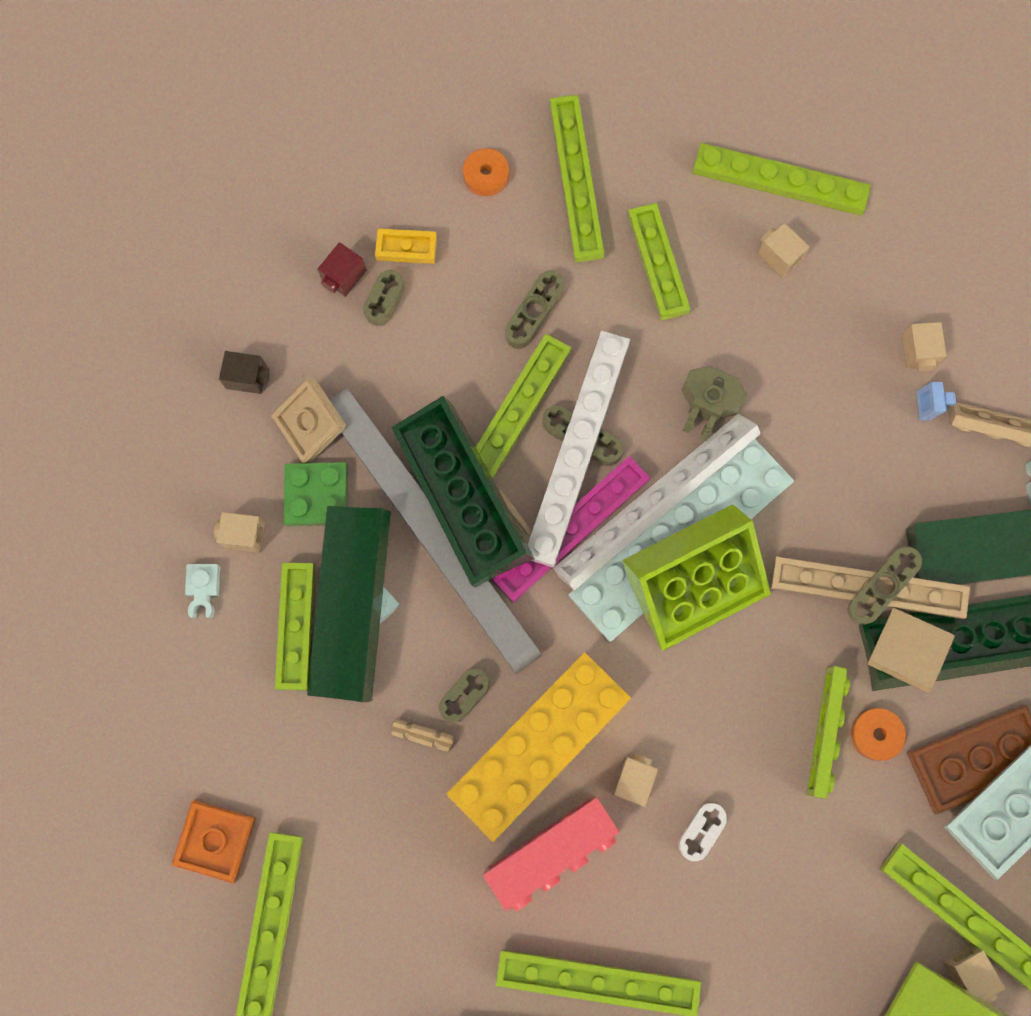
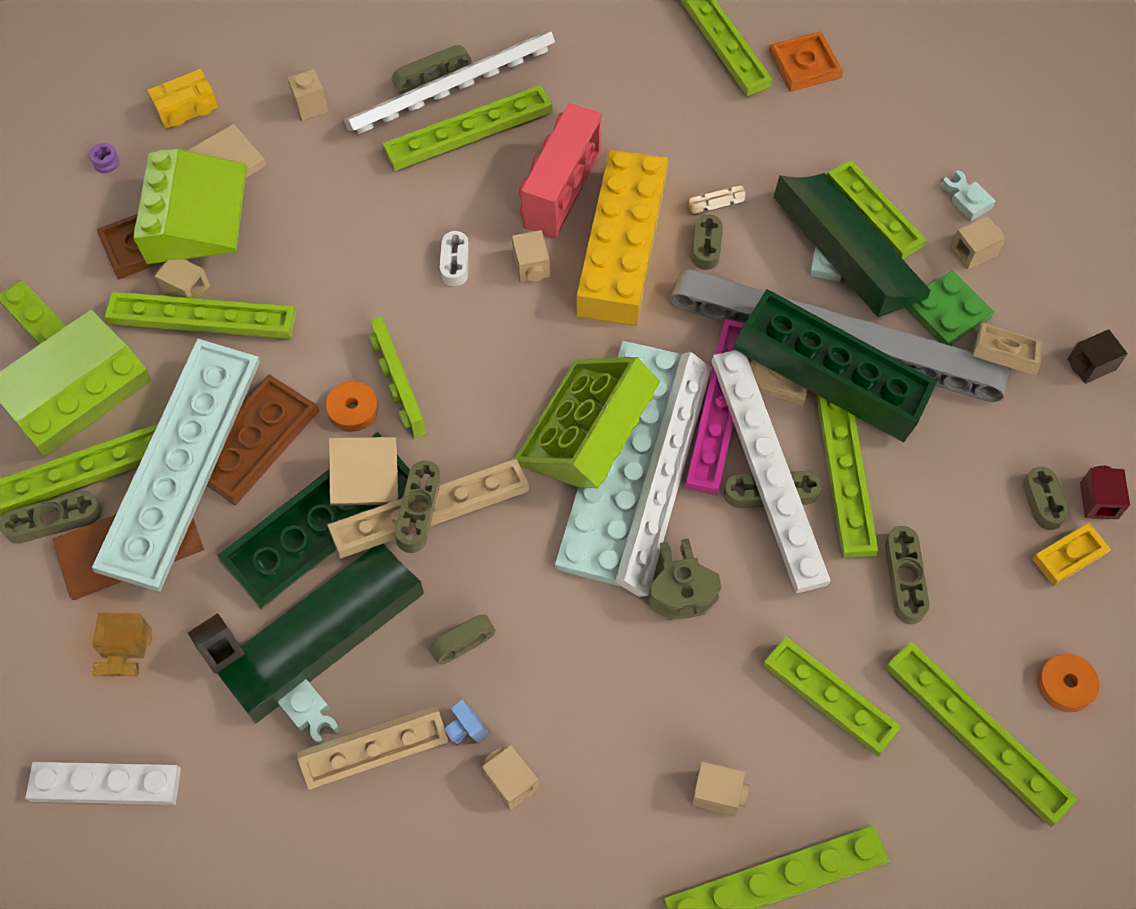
camera: 145 degrees right, 15 degrees down
none -> olive beam [429,614,496,665]

